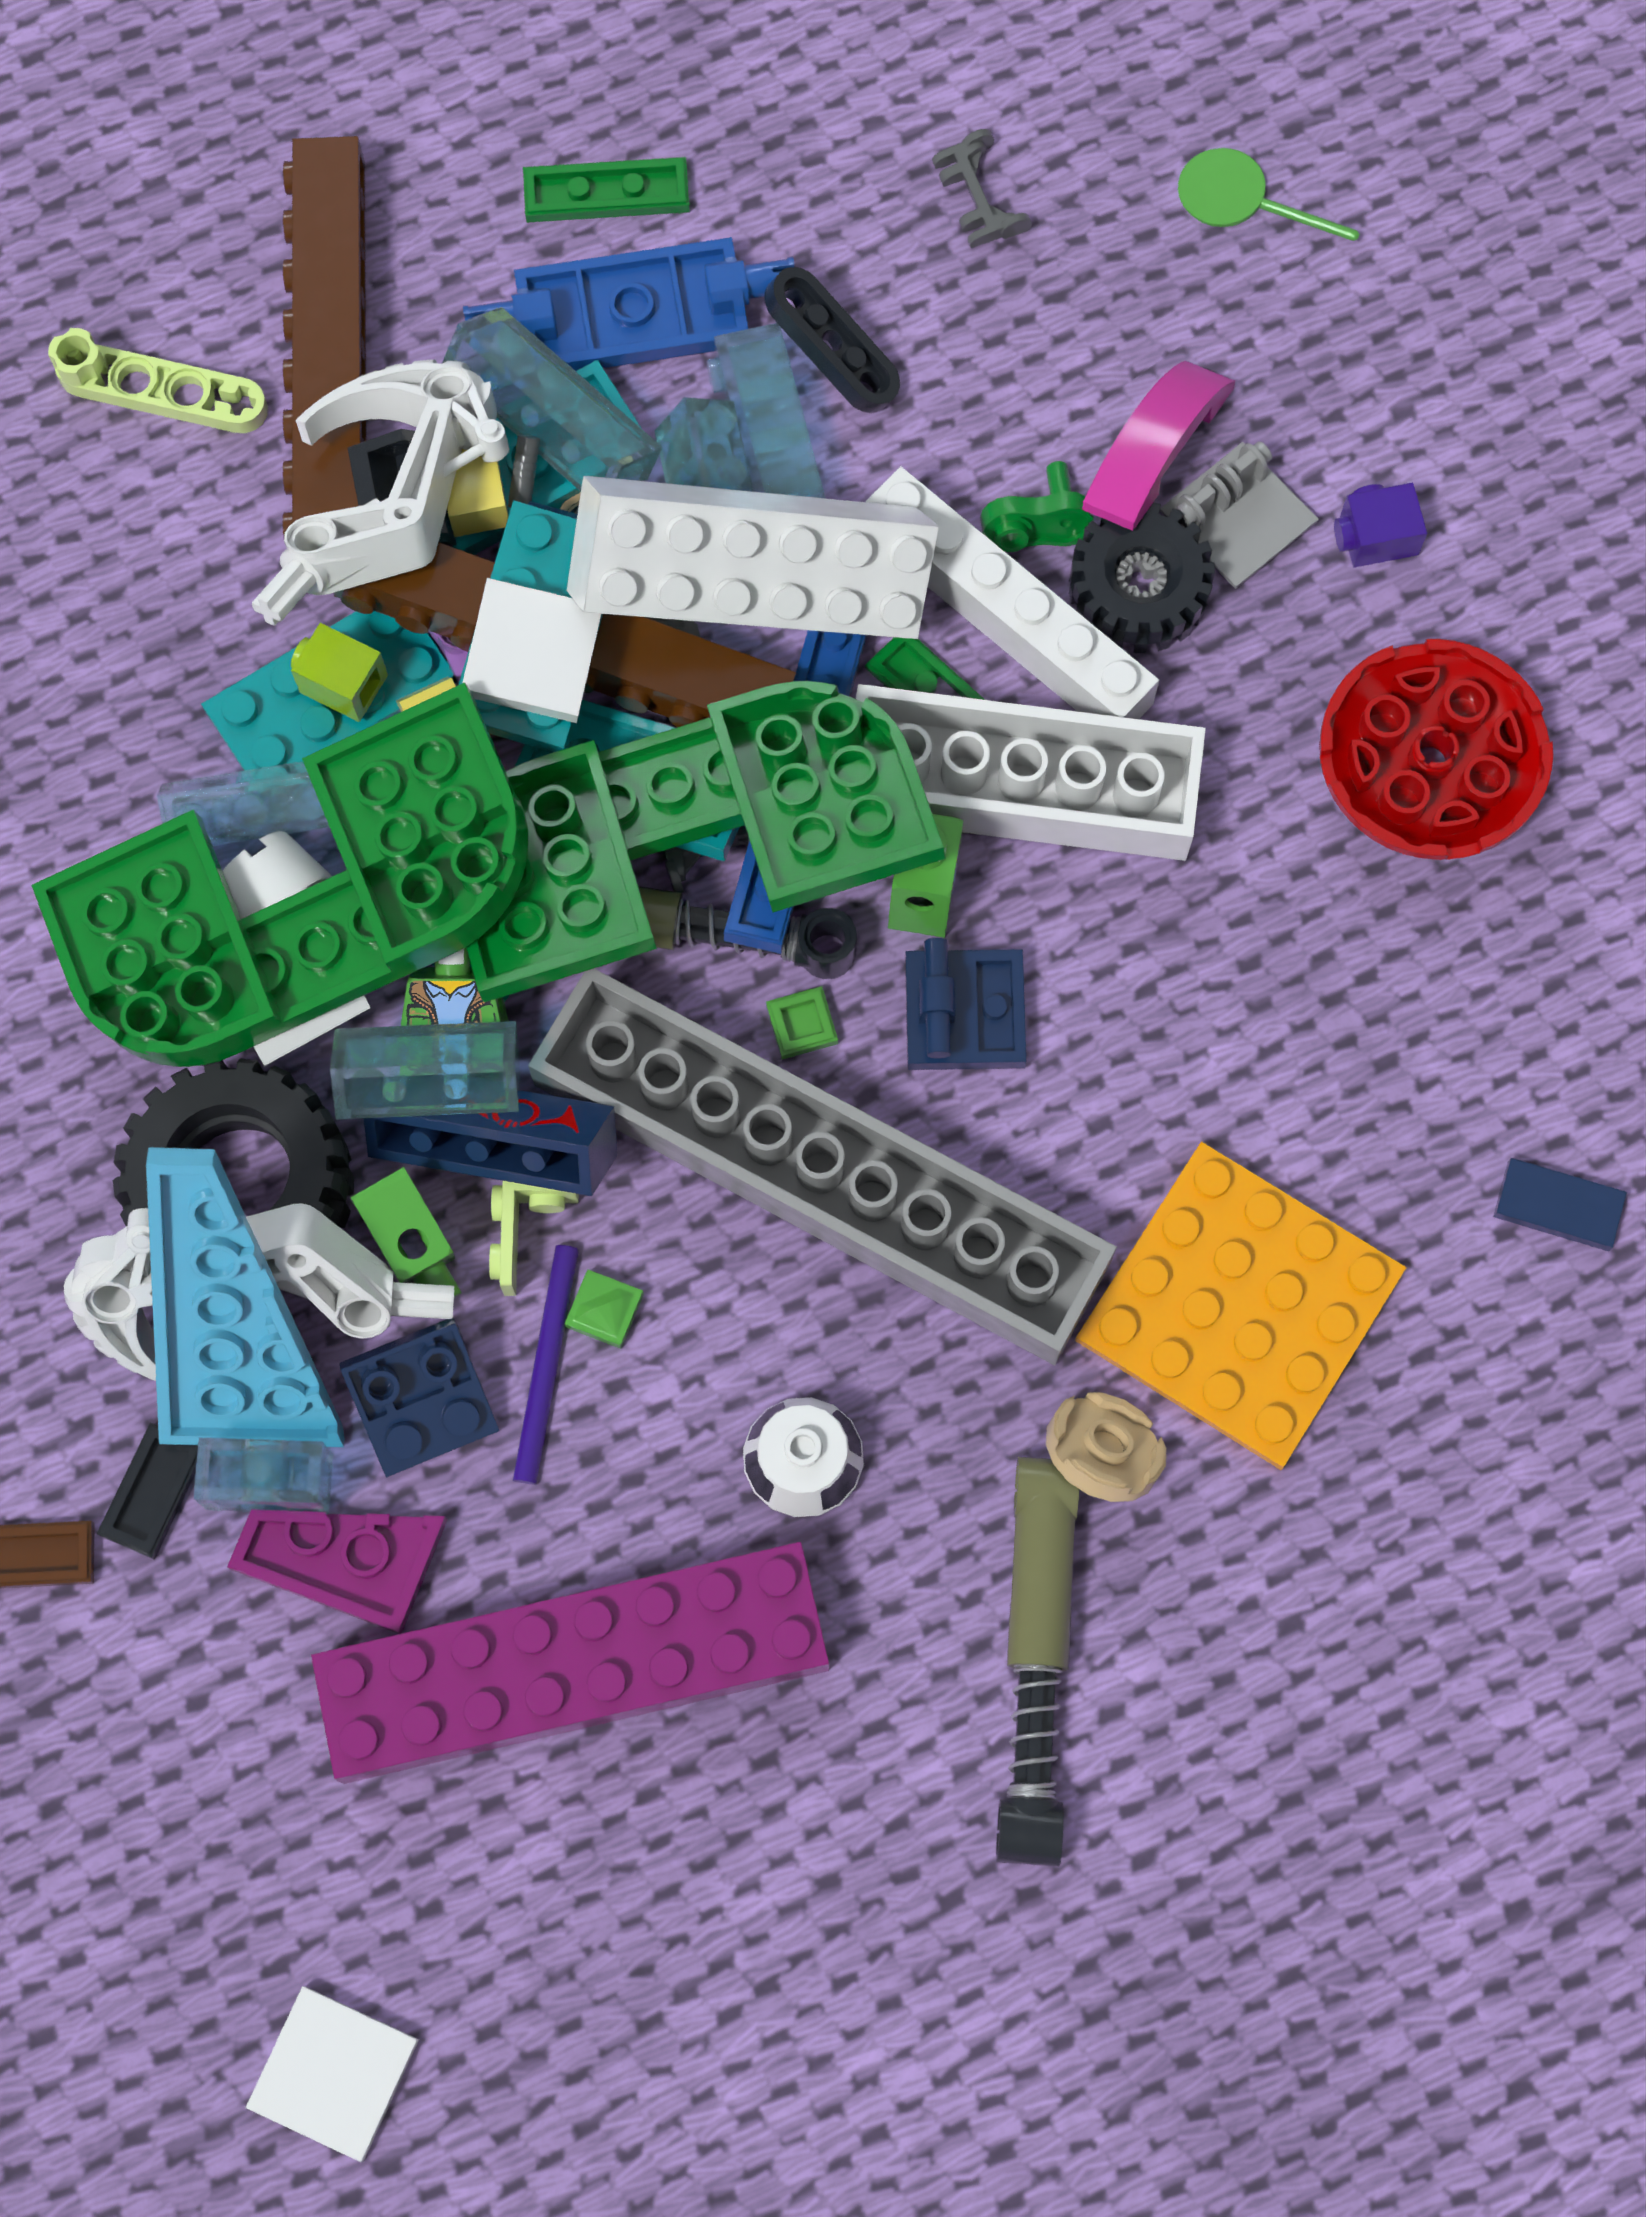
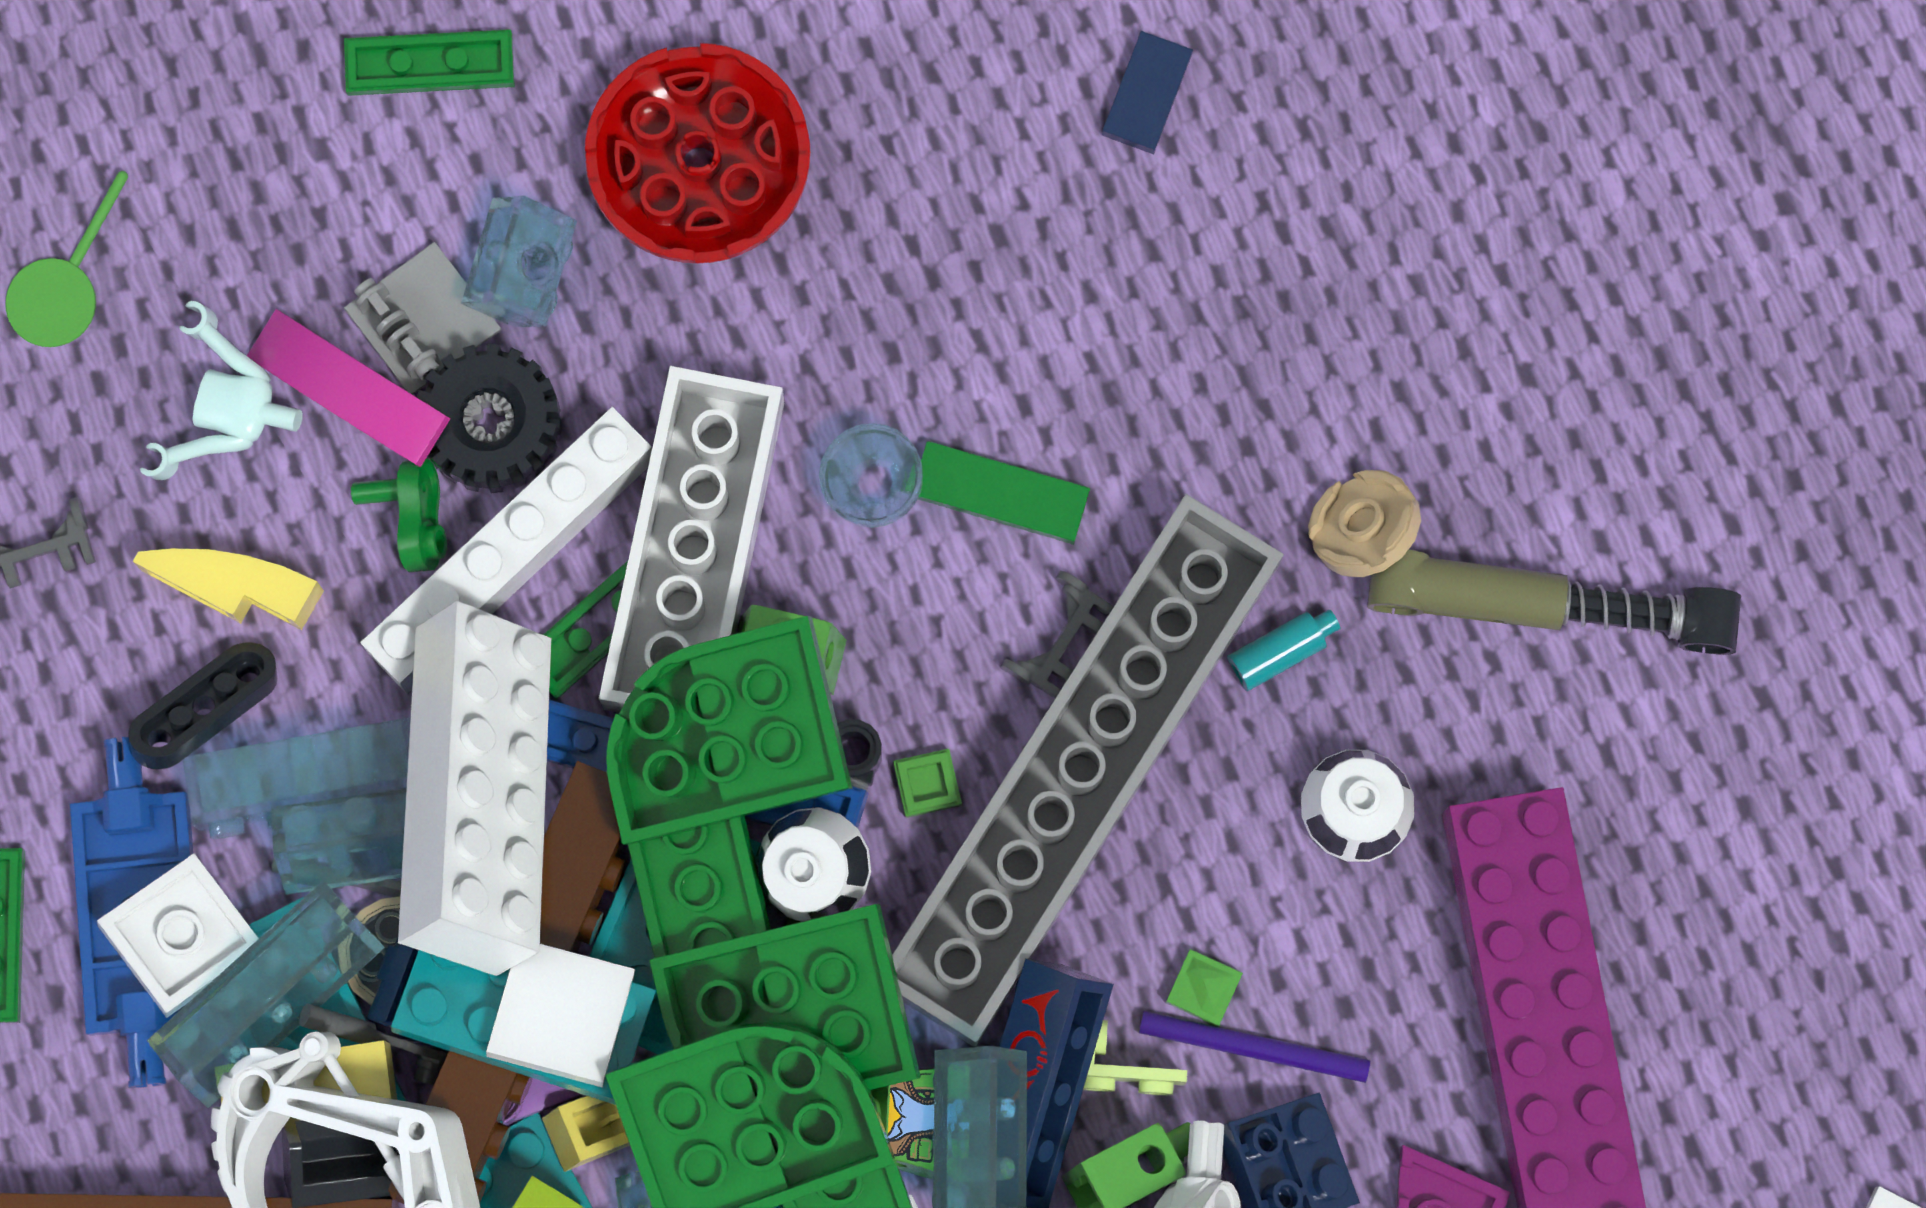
camera: 90 degrees left, 5 degrees up
dark blue plate [905,938,1027,1070] -> none
light orange plate [1075,1141,1407,1470] -> none
dark purple brick [1334,482,1427,568] -> none
none -> white tile [97,854,263,1018]
none -> light yellow slope [133,548,324,630]
none -> light aqua piece [140,301,302,480]
none -> green tile [344,30,515,96]
none -> clear light blue brick [461,196,577,327]
none -> white cone [757,807,871,922]
none -> clear light blue piece [819,423,923,528]
none -> green tile [911,441,1090,545]
none -> dark grey piece [1000,571,1114,699]
none -> teal cylinder [1227,609,1341,692]

